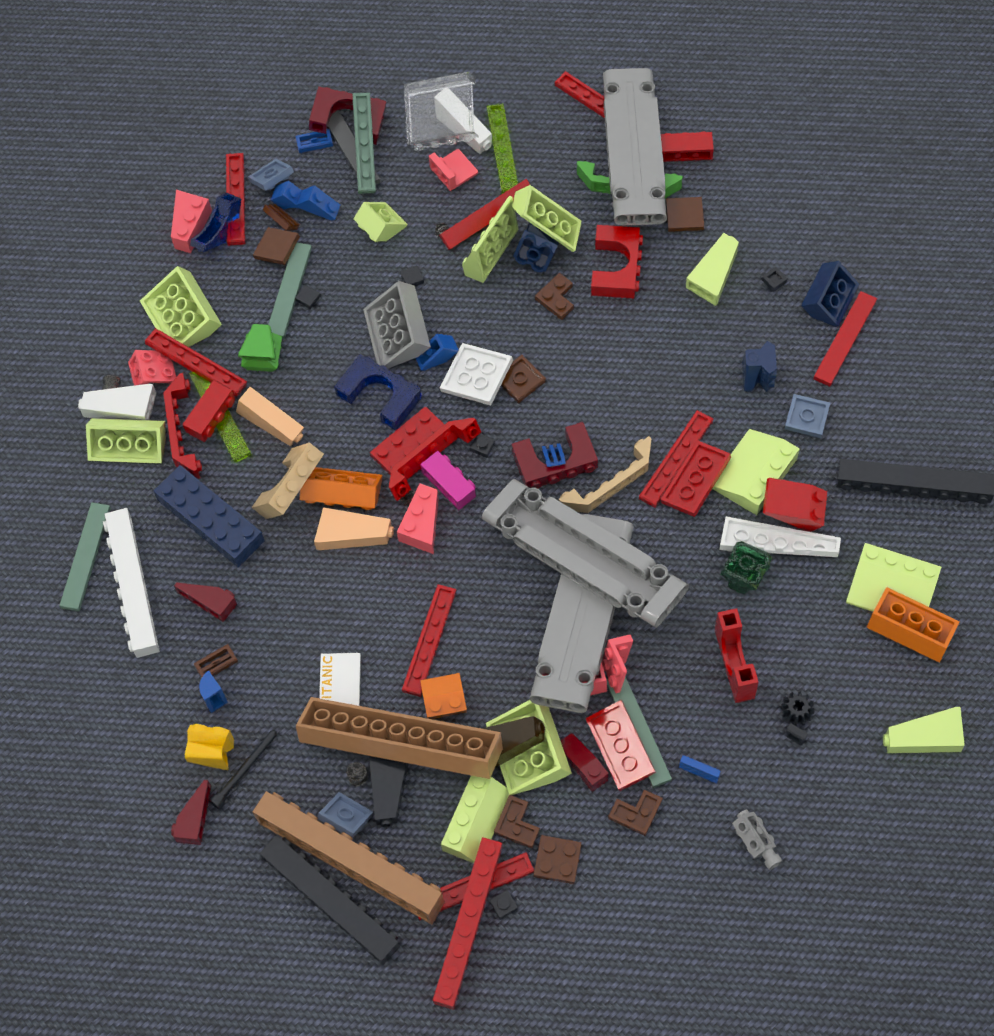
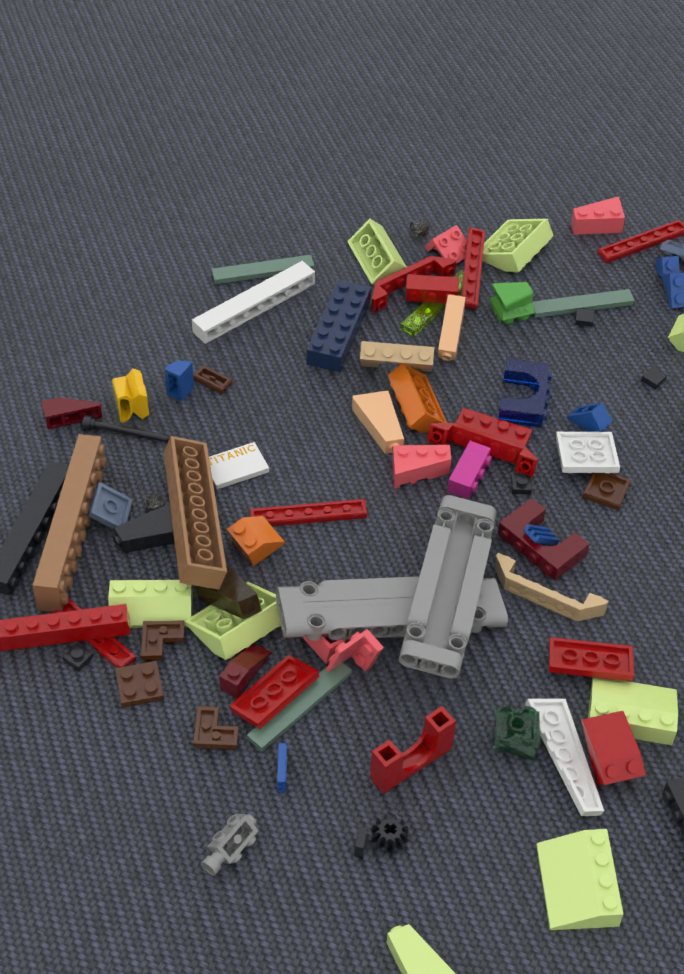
camera: 60 degrees right, 15 degrees down
white slope [78,384,156,420] -> none
dark red slope [174,583,237,622] -> none
clear blue arch [190,193,242,252] -> none
reddish brown tile [253,227,300,265] -> none
reddish brown tile [263,204,300,231] -> none
light grey slope [363,281,431,371] -> none
red tile [639,410,713,508] -> none
orange slope [866,587,960,663] -> none

